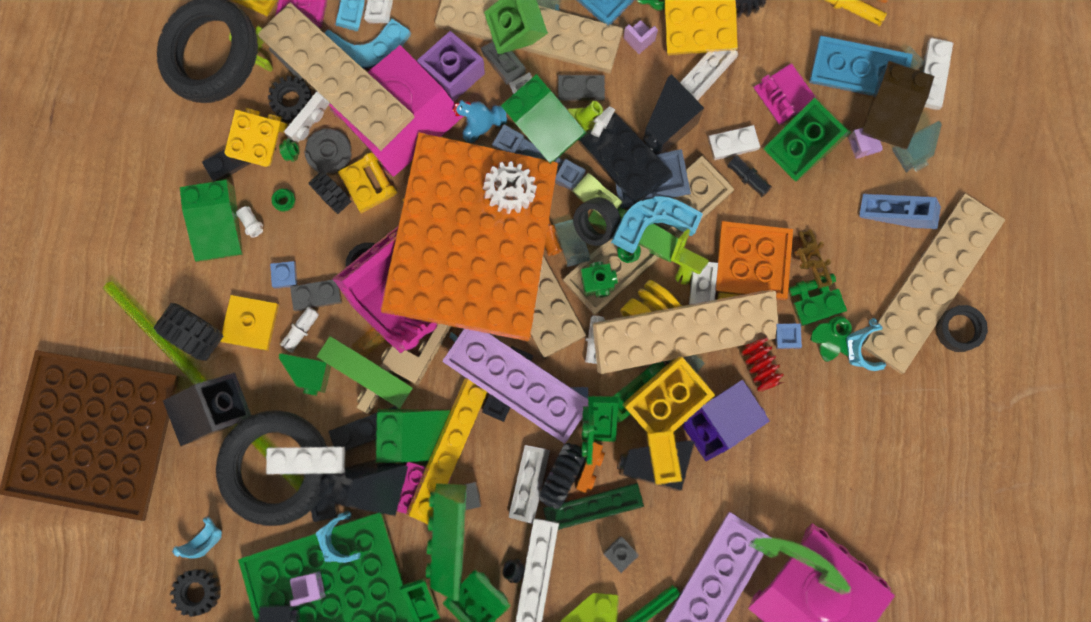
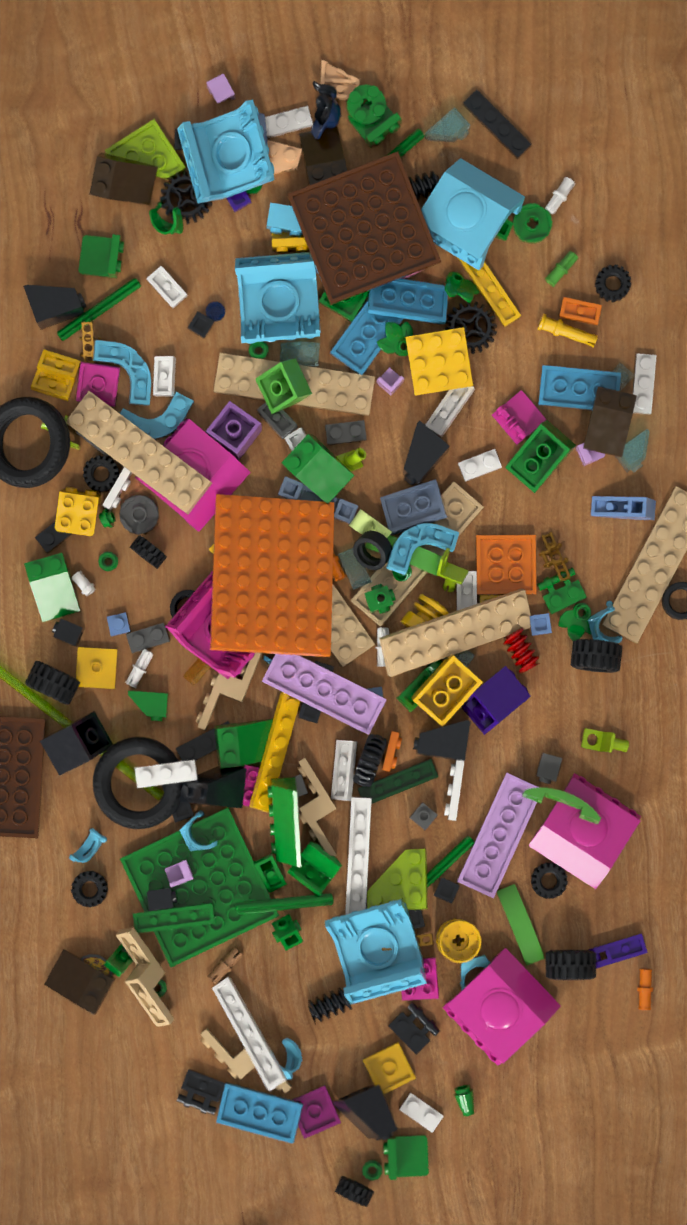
camera: 10 degrees left, 5 degrees up
bright green slope [317,336,413,409] -> none
yellow plate [338,152,397,213] -> none
dark azure animal [452,100,507,143] -> none
white gear [483,161,537,214] -> none
black plate [502,559,525,583] -> none
black plate [578,112,673,204] -> none
green bracket [582,396,618,465] -> none
white bar [591,107,615,137] -> none
yellow tile [647,430,682,485] -> none
black pin [727,155,772,197] -> none
none -> black brick [52,619,85,647]
none -> tan bracket [297,758,337,857]
none -> white plate [444,760,464,821]
none -> dark grey brick [536,753,562,784]
none -> black tyre [570,639,623,673]
none -> lime bracket [581,728,629,753]

